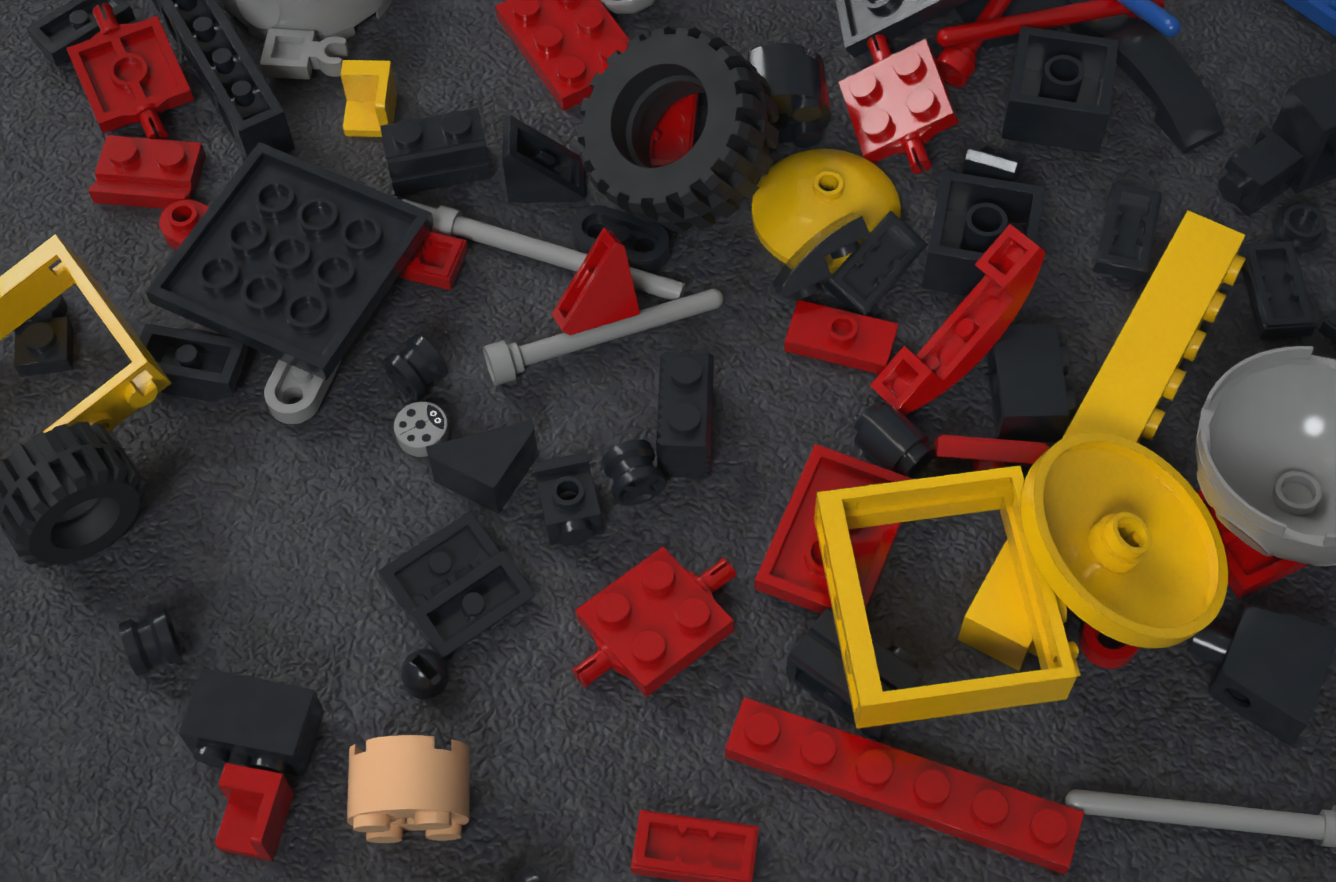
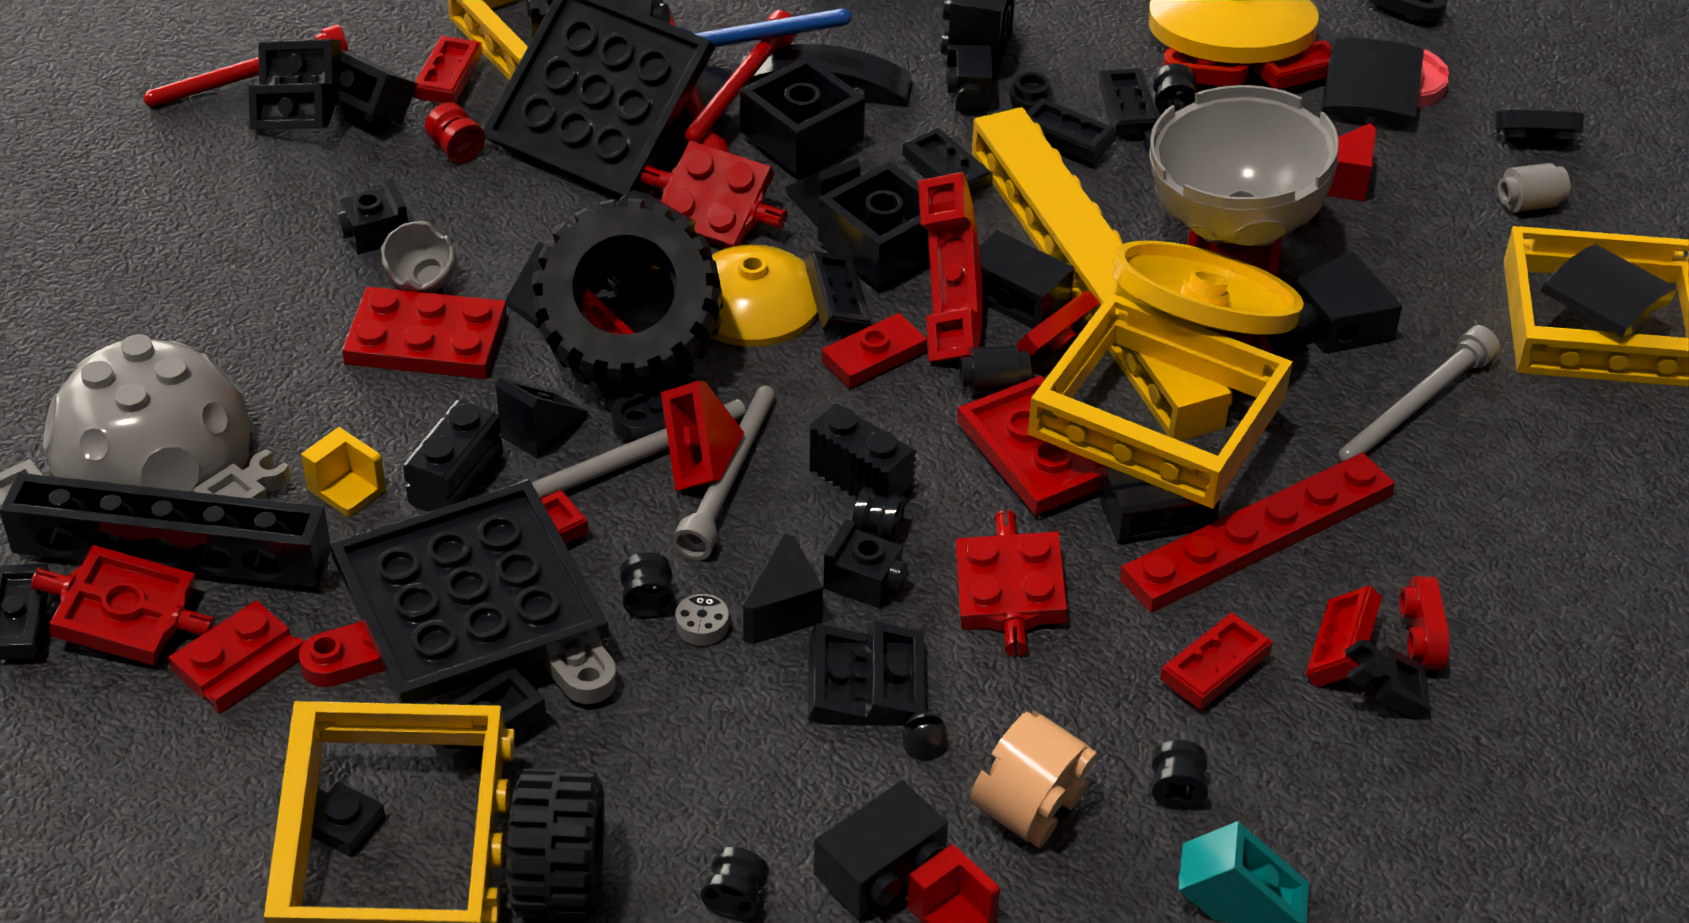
camera: 55 degrees left, 15 degrees down
black slope [773,212,870,300] -> none

